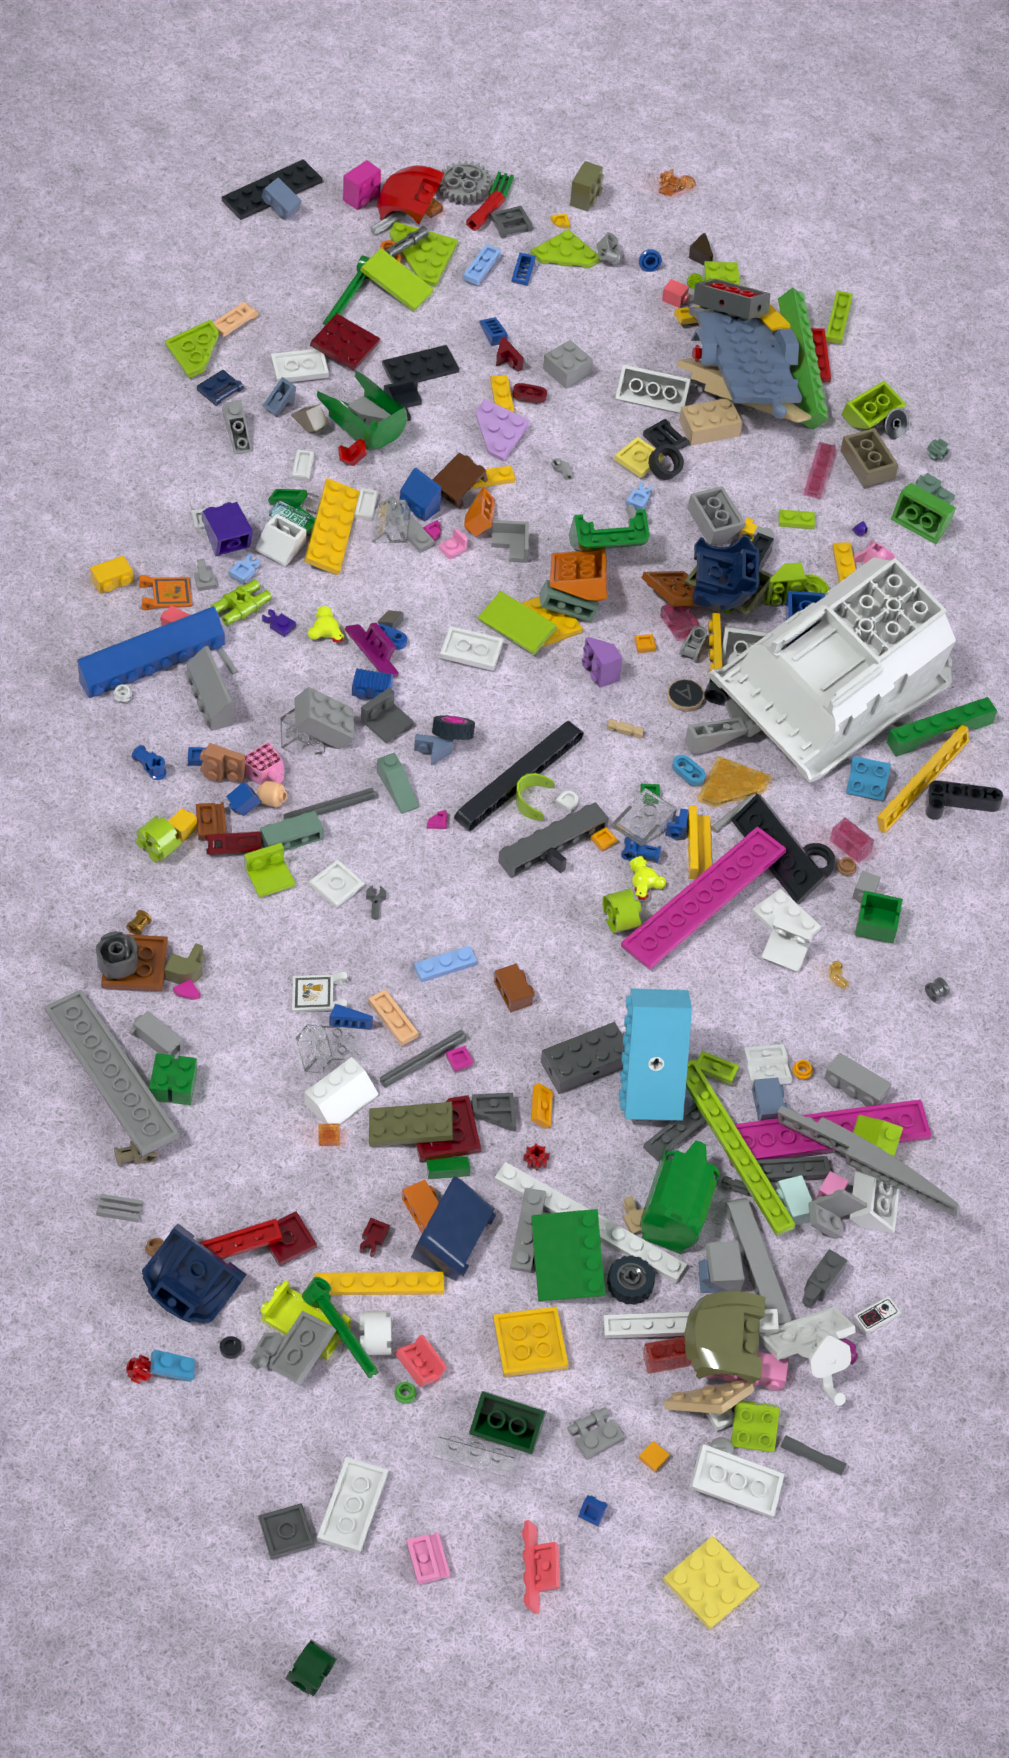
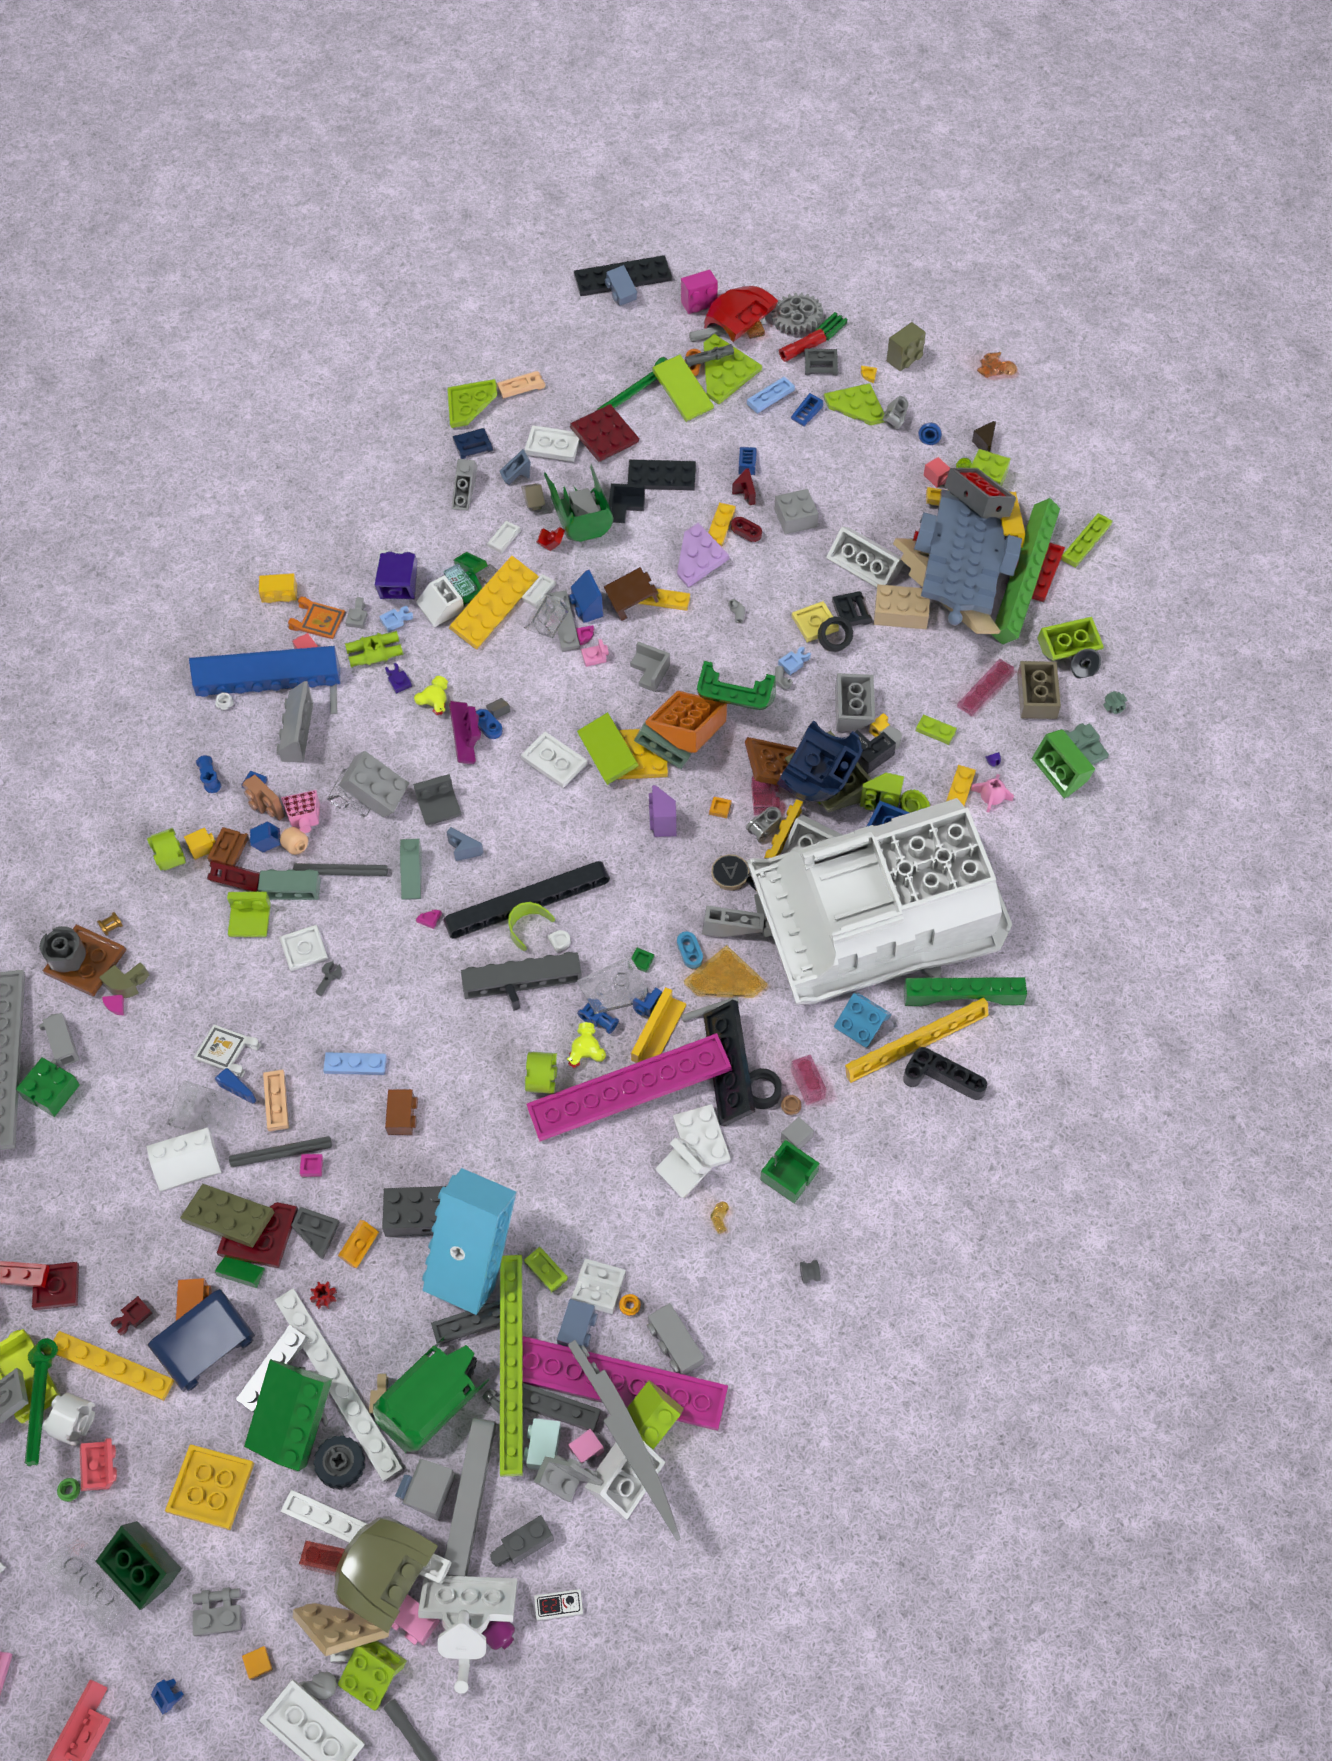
camera: 30 degrees right, 5 degrees up
clear orange plate [318,1123,340,1146] -> none
blue brick [352,668,393,699] -> none
black wheel [432,715,475,740] -> none
orange slope [464,487,495,537] -> none
light orange tile [590,827,618,852] -> none
tan axle [607,719,644,738] -> none

